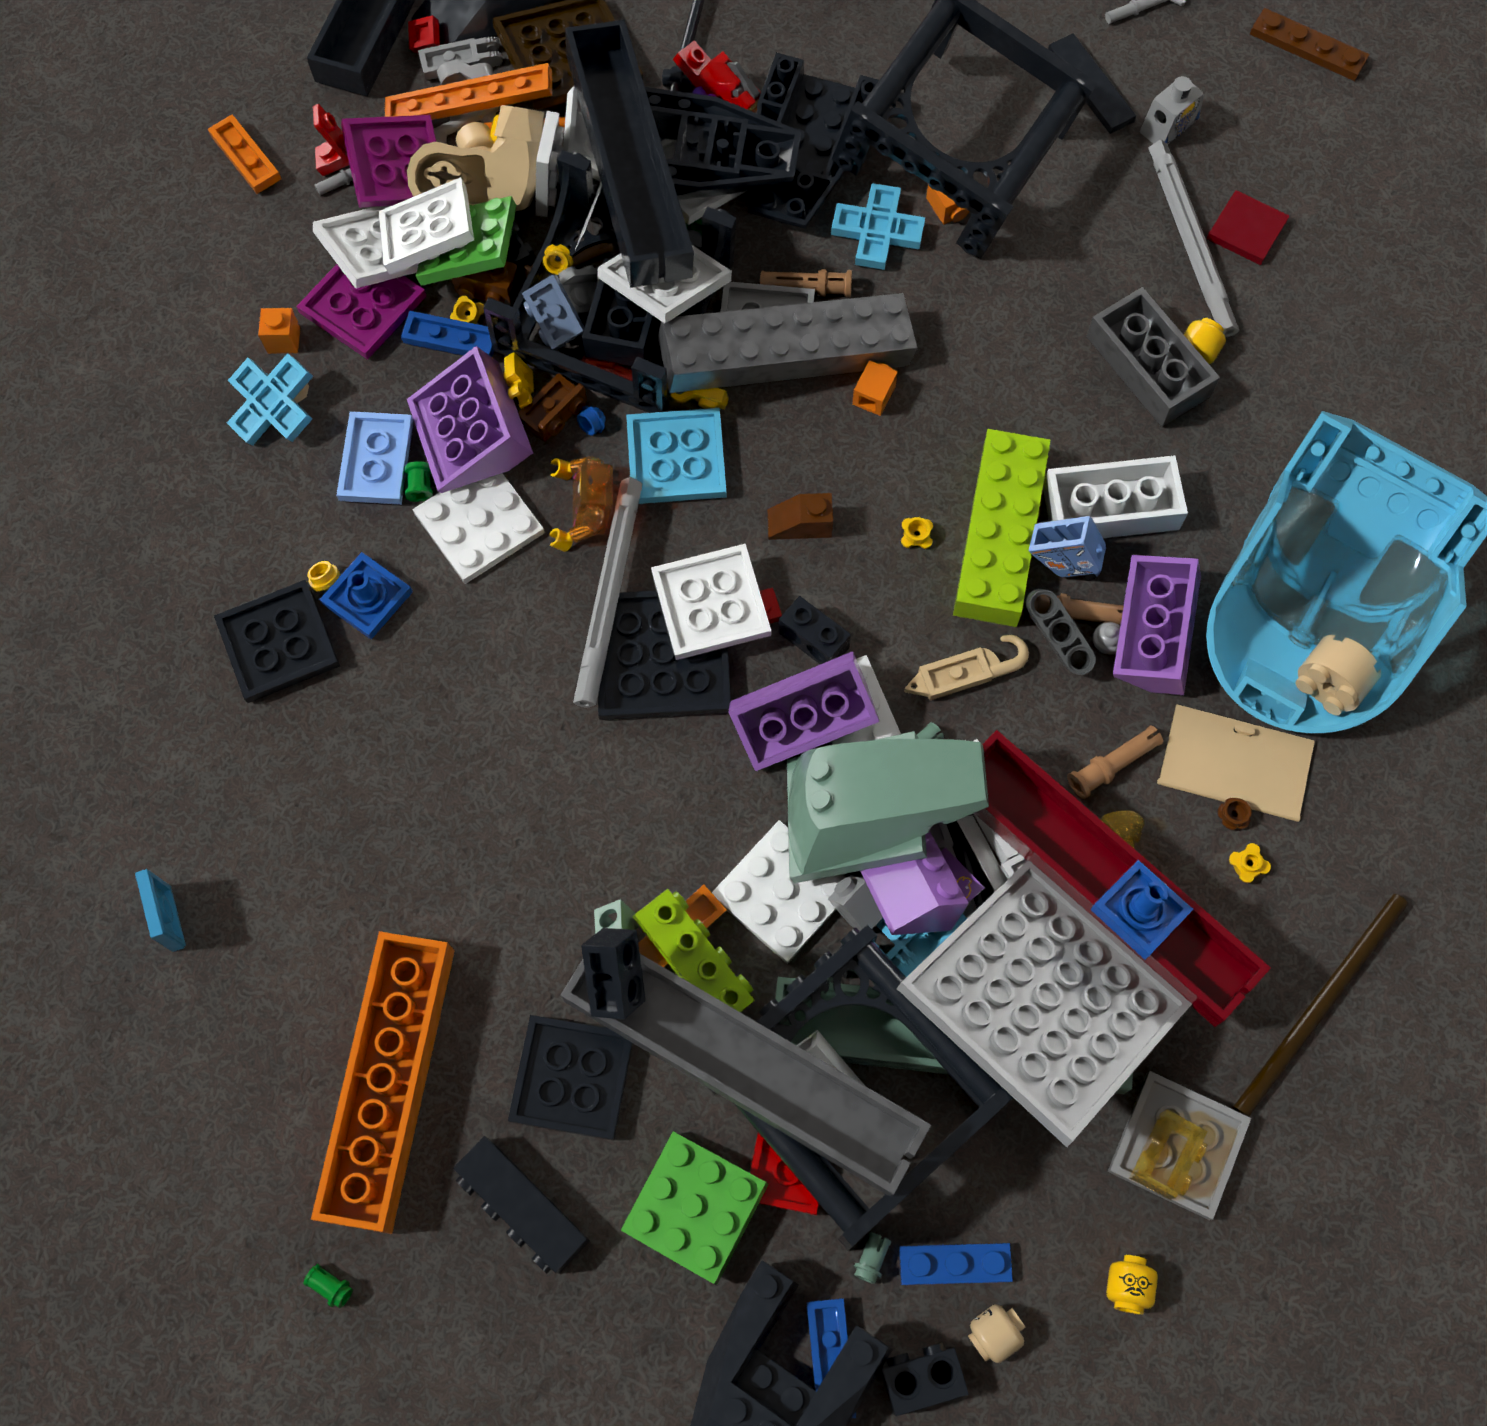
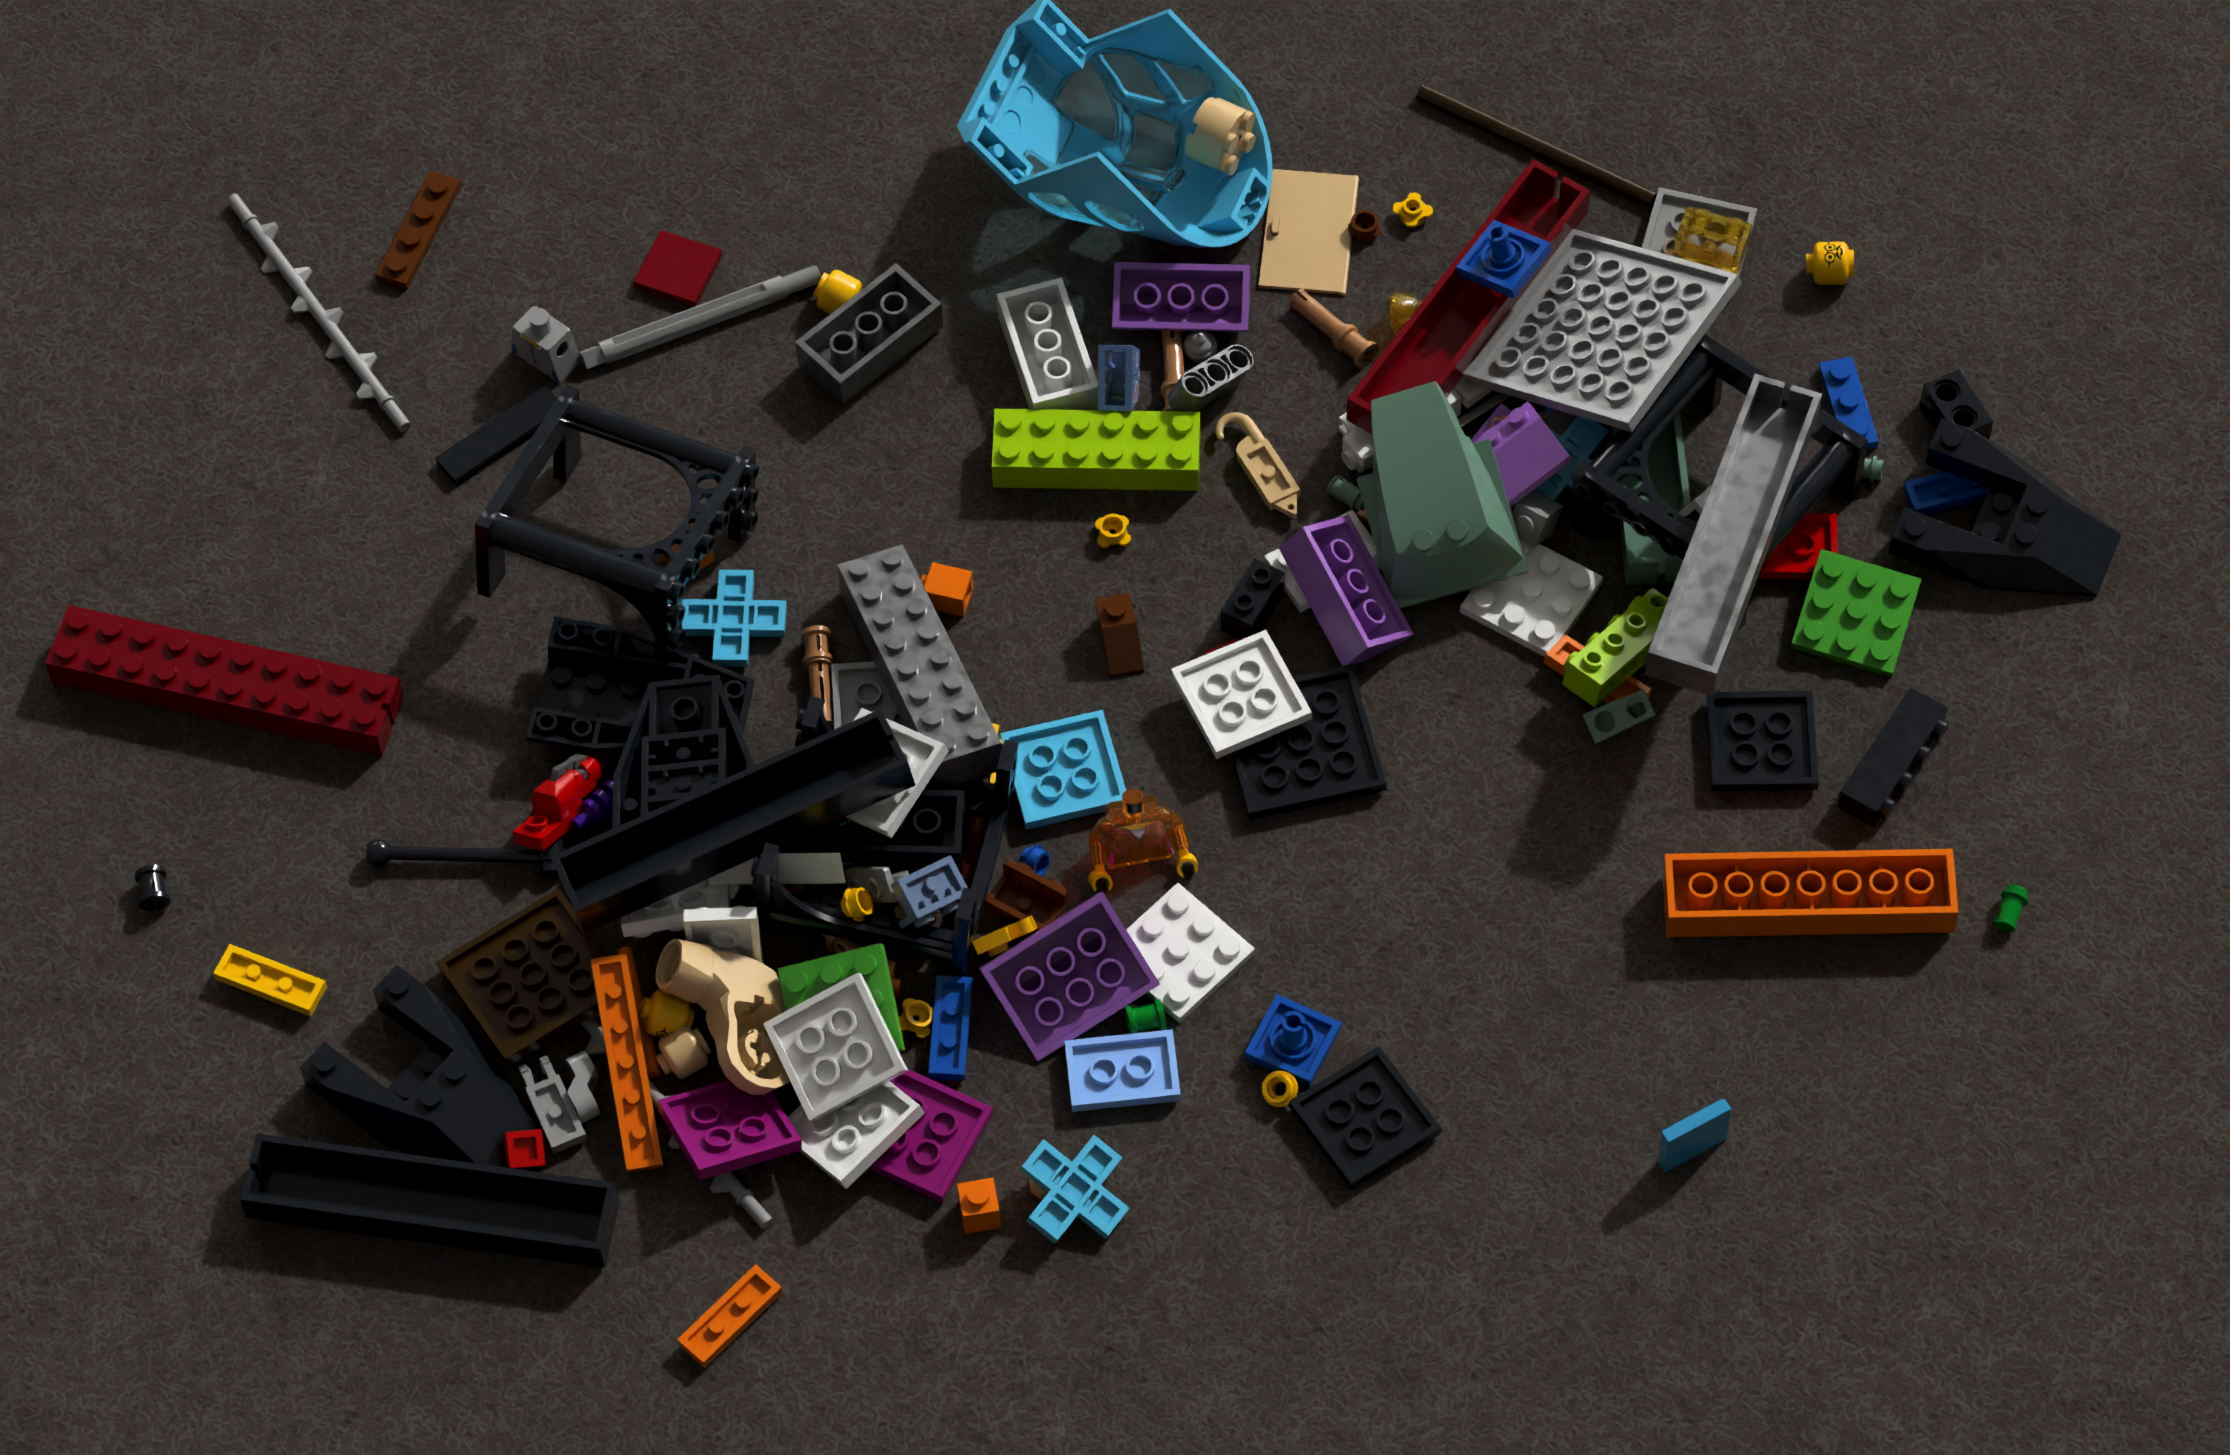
camera: 100 degrees left, 10 degrees down
red bracket [313,104,350,176] -> none
light grey piece [573,477,643,708] -> none
black brick [581,928,646,1020] -> none
tan head [968,1304,1026,1363] -> none

